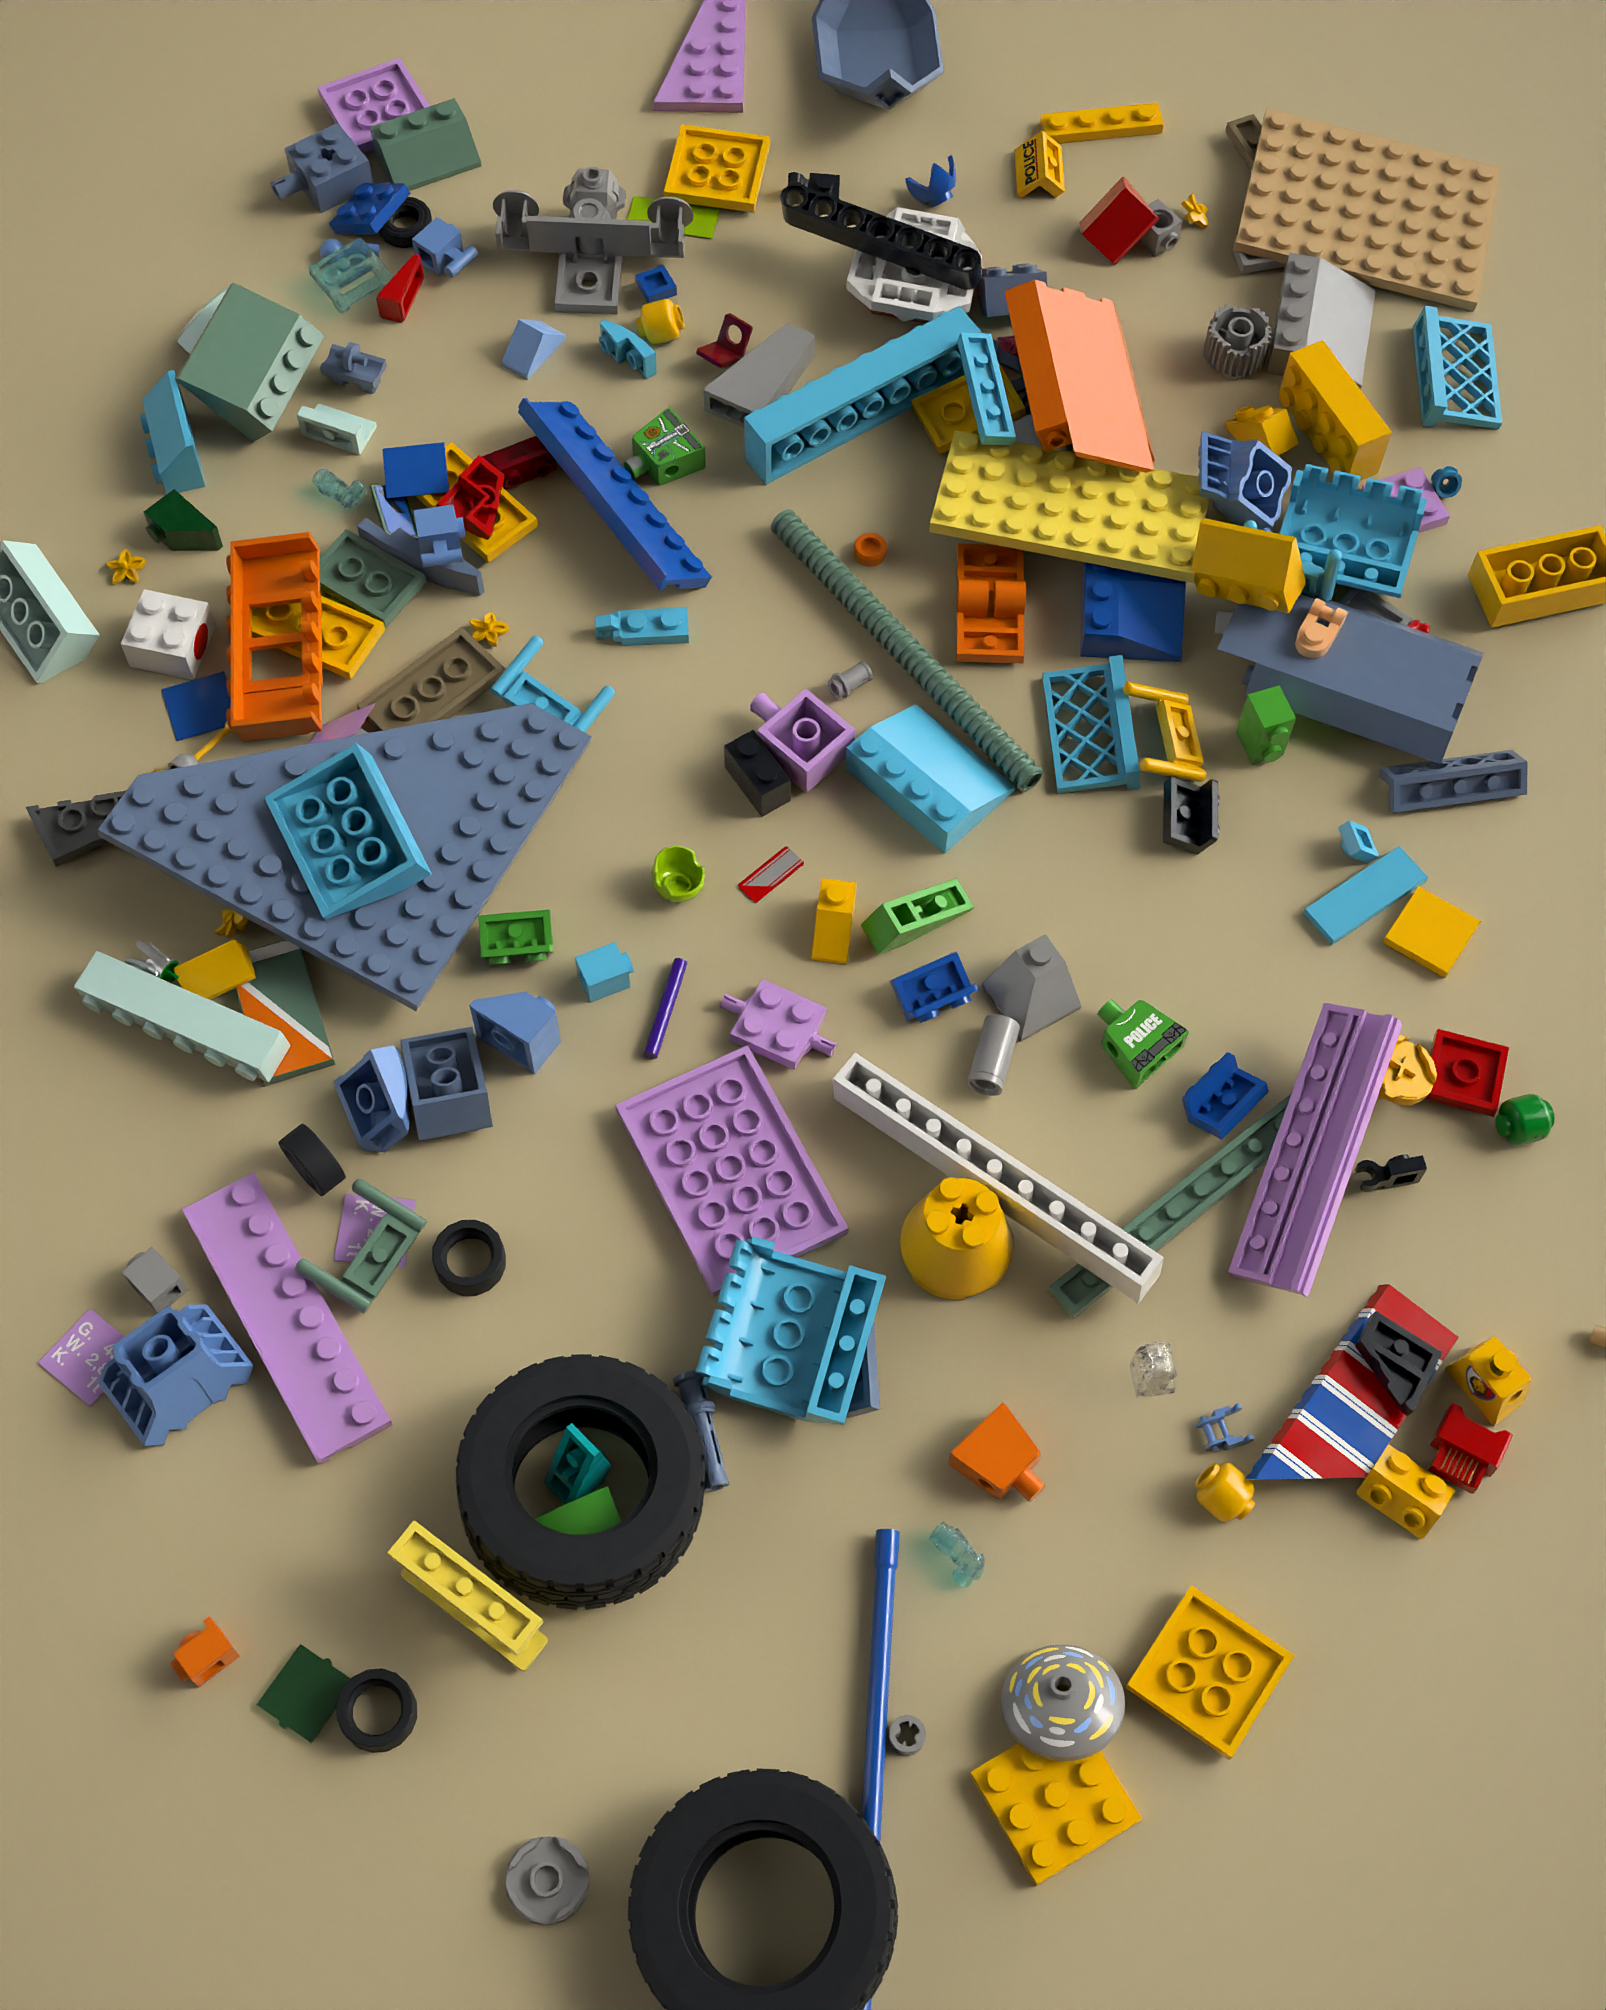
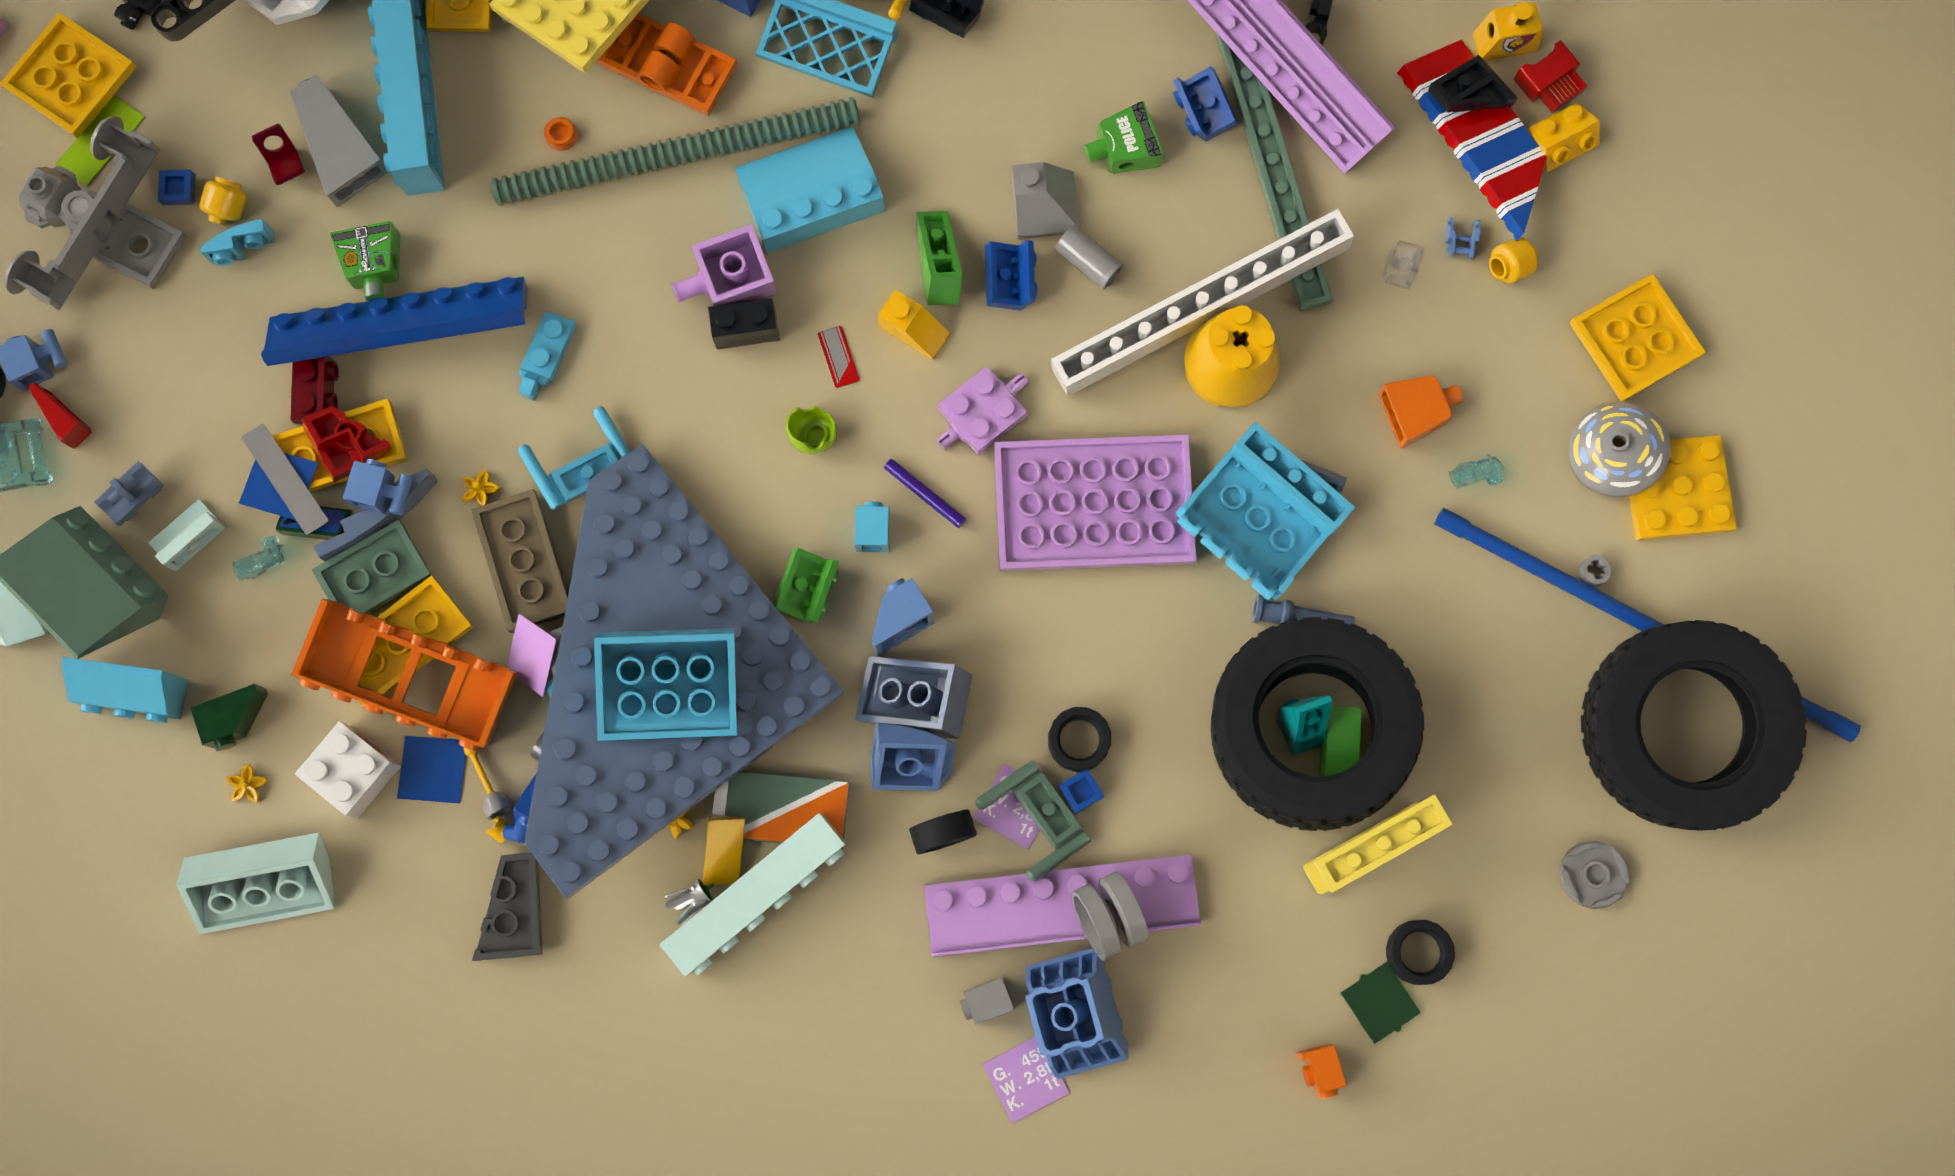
camera: 65 degrees left, 15 degrees up
light blue slope [502,319,566,379] -> none
light grey pin [828,661,873,698] -> none
none -> light grey sticker [242,424,328,535]
none -> blue plate [1058,769,1104,814]
none -> light grey wheel [1071,872,1149,961]

